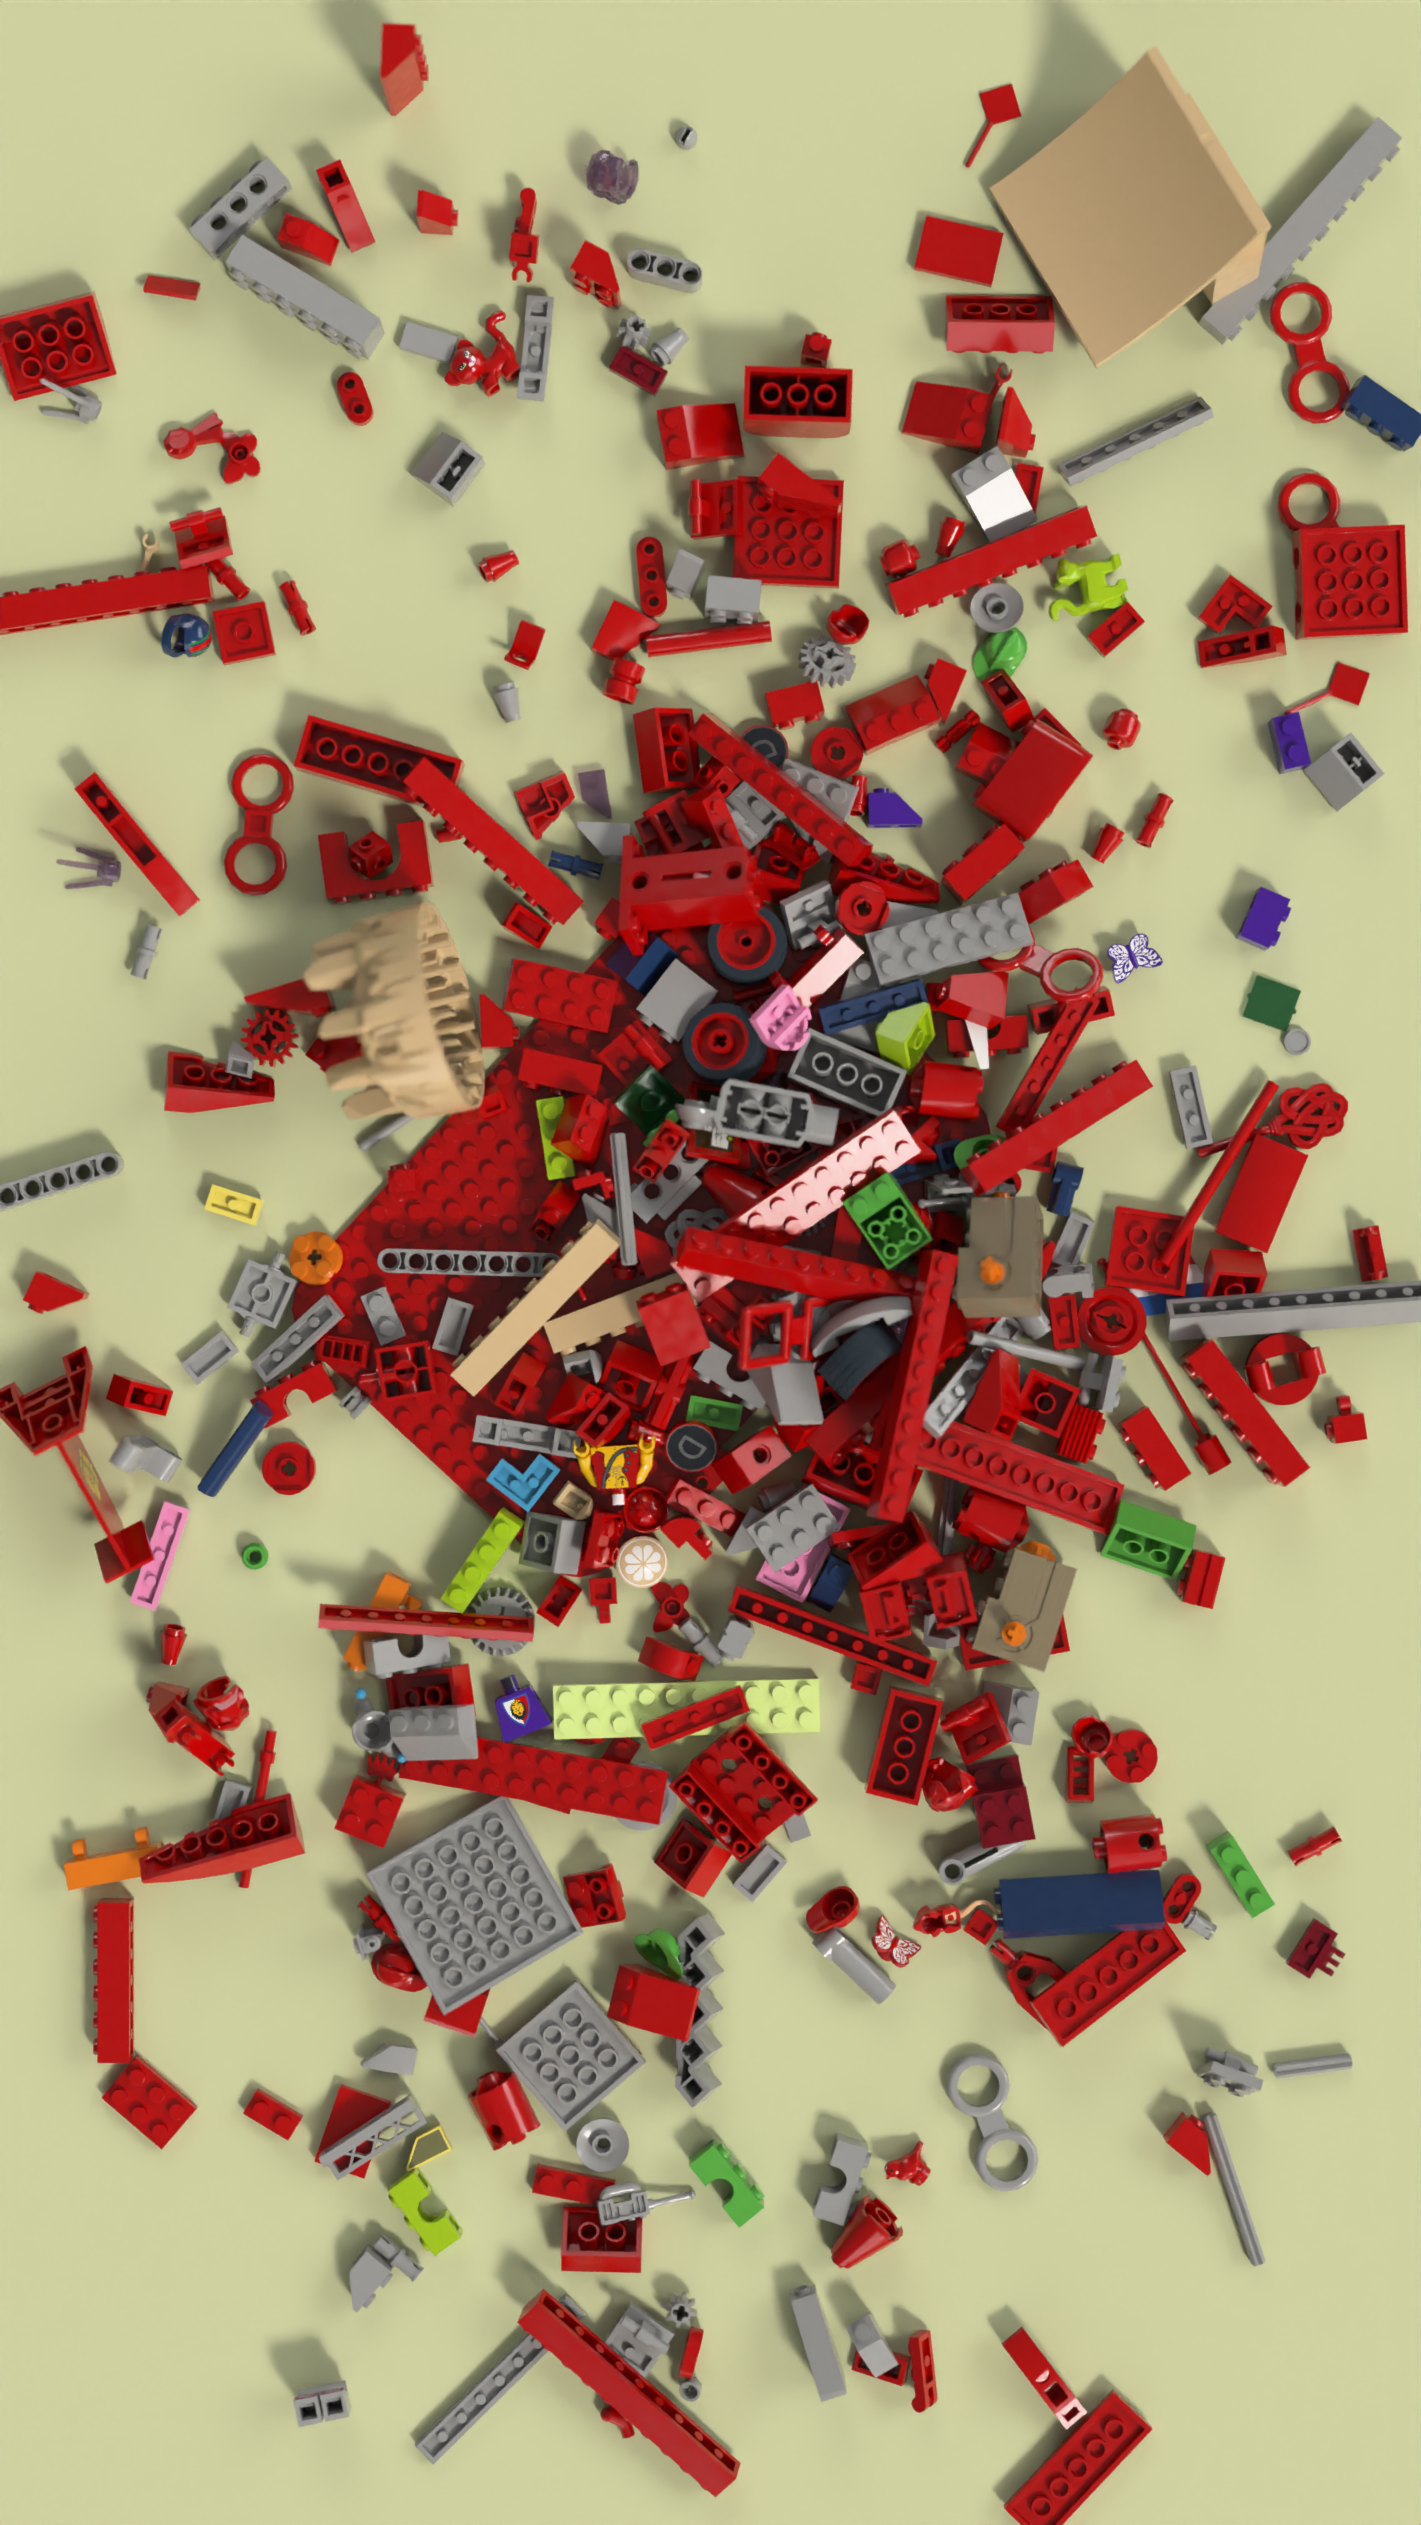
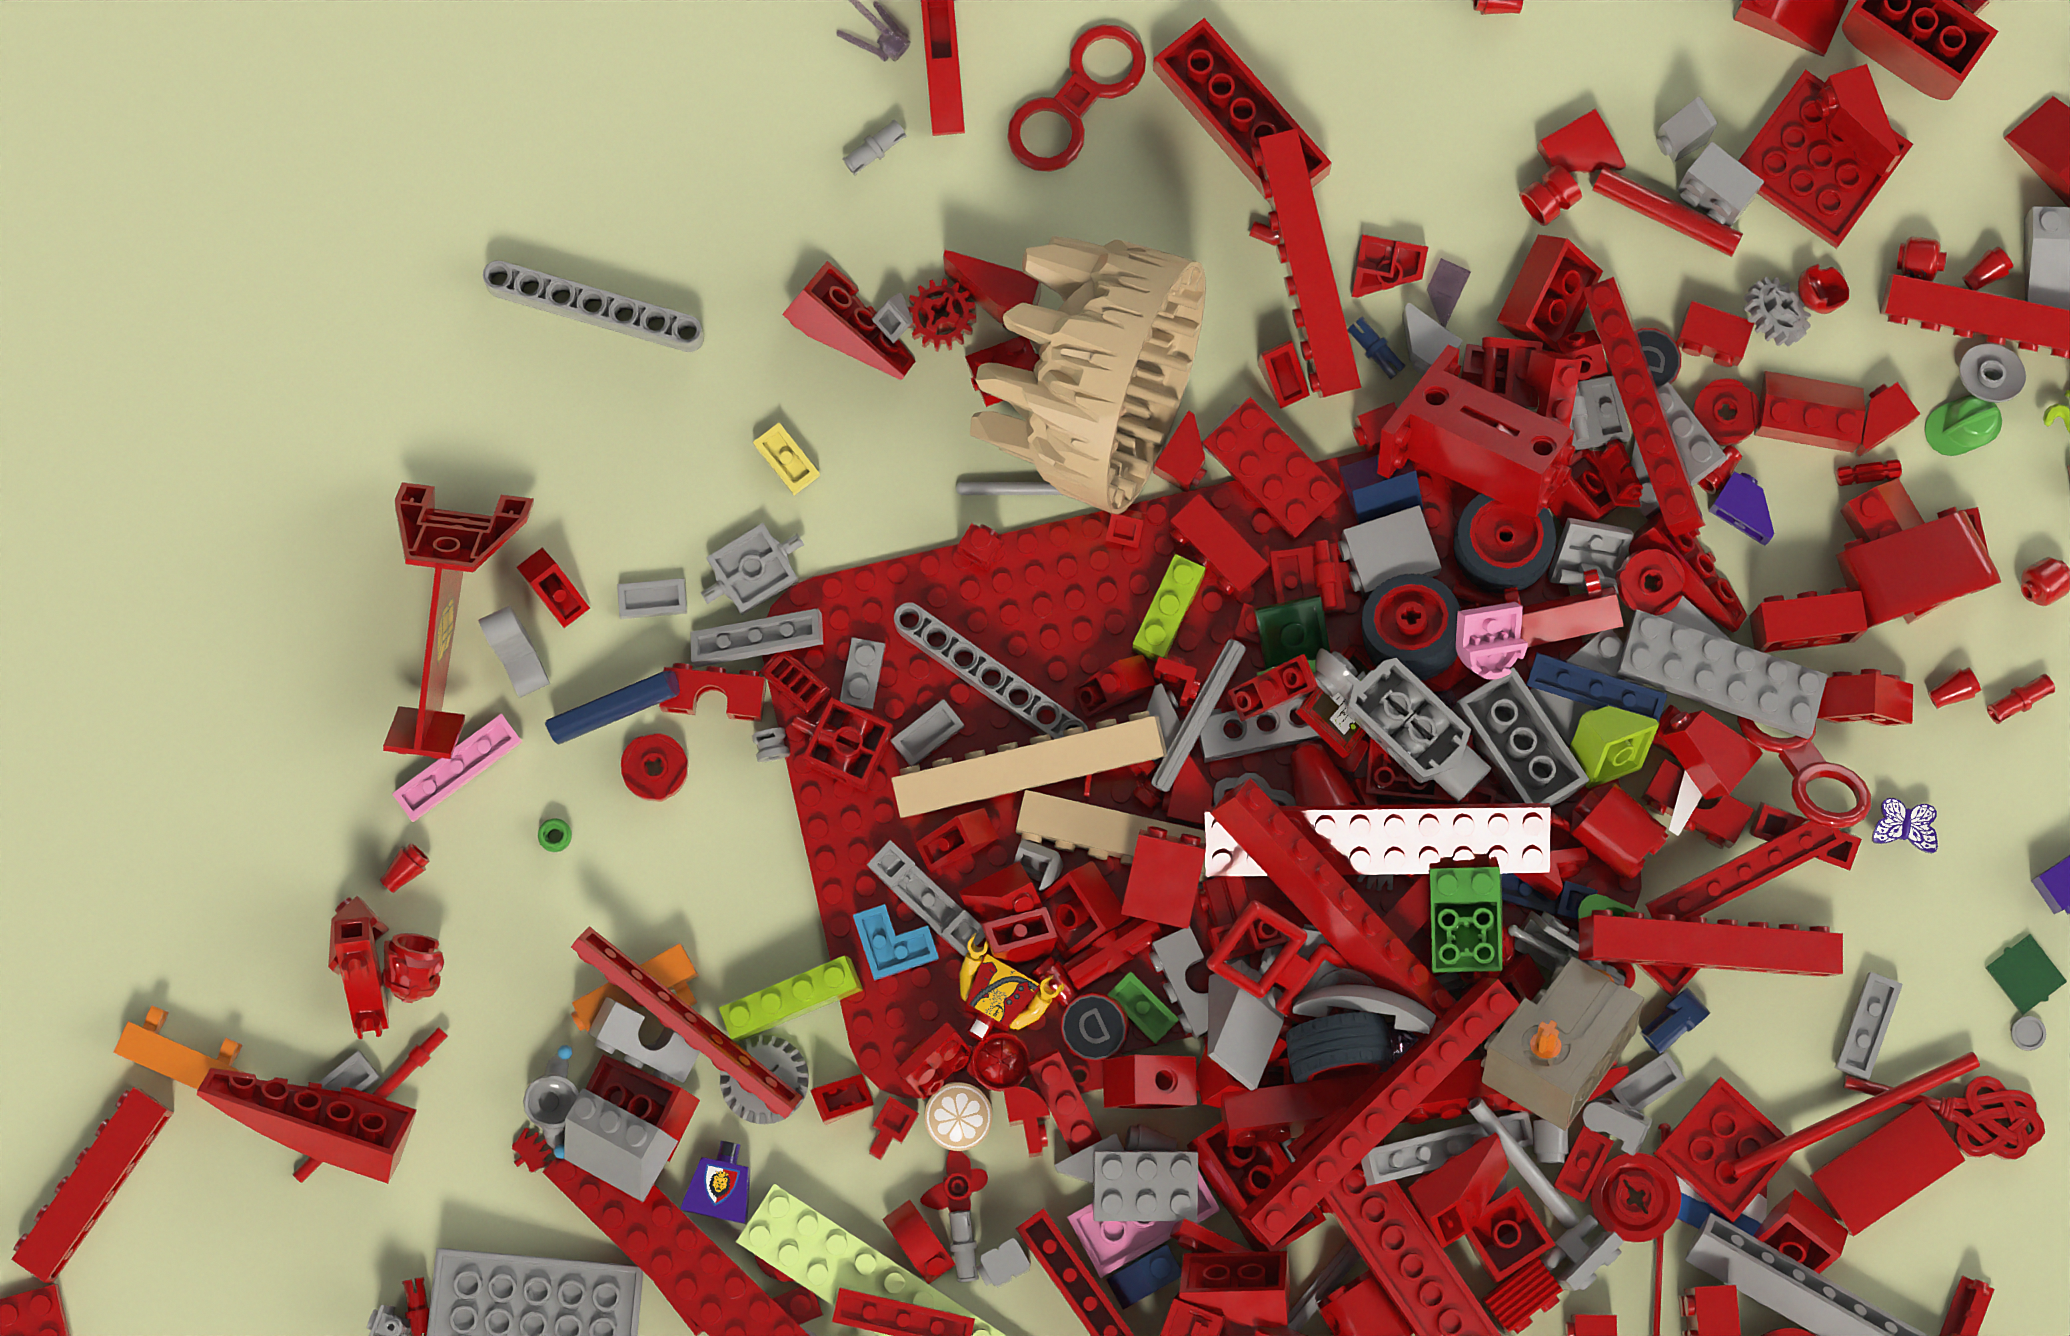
camera: 40 degrees right, 10 degrees down
red slope [23,1271,89,1314] -> none
orange plate [289,1231,343,1286] -> none
red arch [318,820,434,904] -> none
red brick [334,1774,406,1848] -> none
red brick [348,831,393,879] -> none
light grey cone [493,682,521,723] -> none
red bracket [504,620,546,670] -> none
light grey slope [518,1511,586,1575] -> none
red slope [550,1094,609,1170] -> none
tan plate [553,1480,593,1521] -> none
red plate [636,537,667,618] -> none
light grey tile [657,1175,702,1220] -> none
red plate [688,479,743,540] -> none
red slope [981,669,1035,733] -> none

